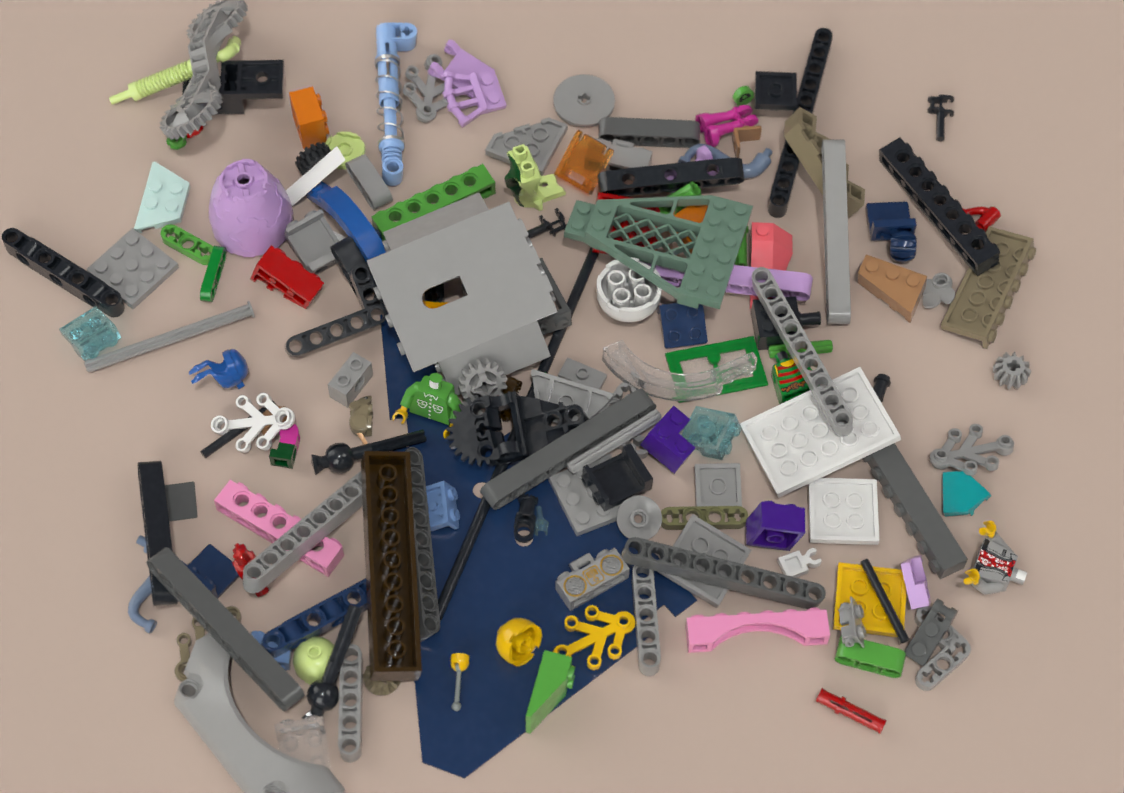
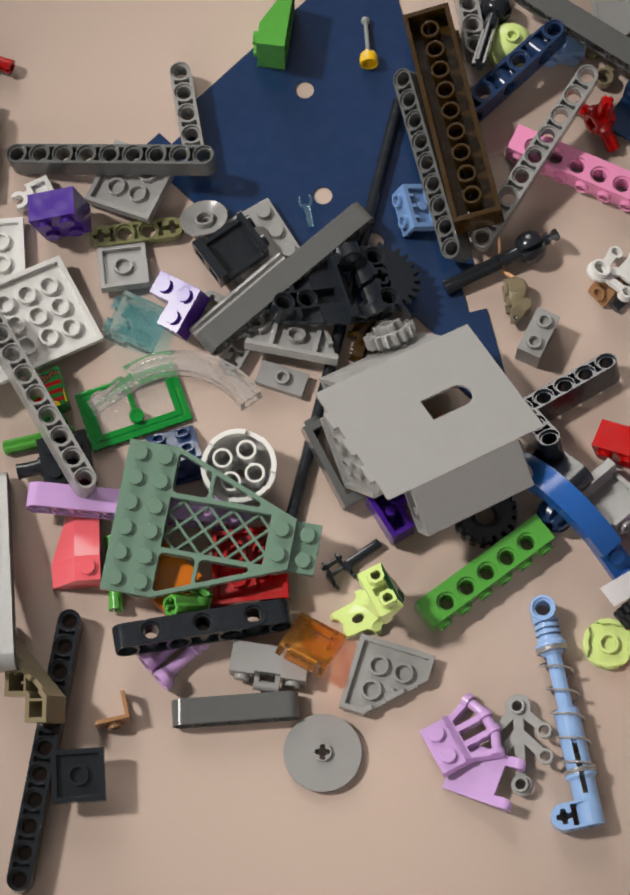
camera: 175 degrees right, 10 degrees up
dark green leg [269,424,300,469] -> none
light grey beam [345,154,393,210] -> none
bright green torso [392,373,462,439] -> none
yellow cylinder [496,618,542,667] -> none
black connector [514,494,539,543] -> none
yellow plant [553,605,635,670] -> none
light grey piece [555,548,629,611] -> none
sand blue animal [678,144,773,179] -> none
bright pink arch [685,608,830,653] -> none
dark pink piece [695,105,759,147] -> none
bright green tile [733,86,754,106] -> none

